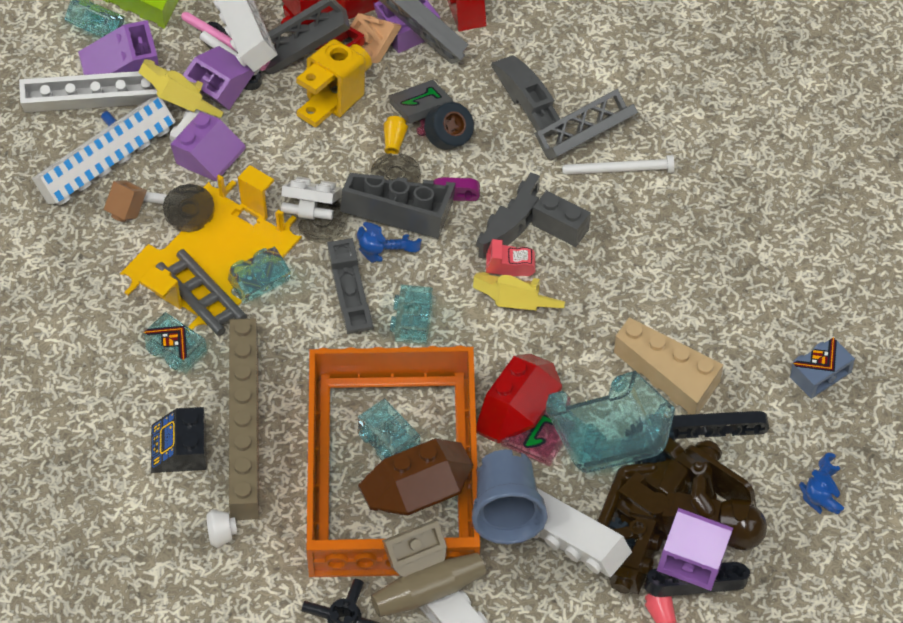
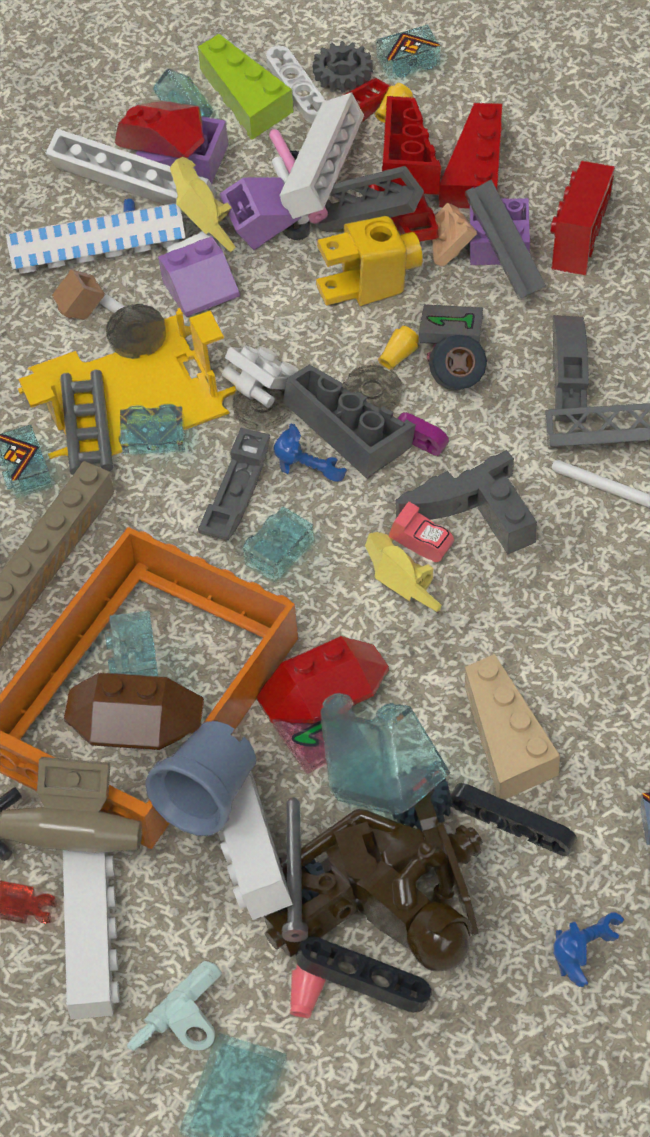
camera: 35 degrees right, 0 degrees up
slope [657,508,733,591] -> none
none -> red wedge [115,101,205,158]
none -> flat silver bar [282,797,308,942]

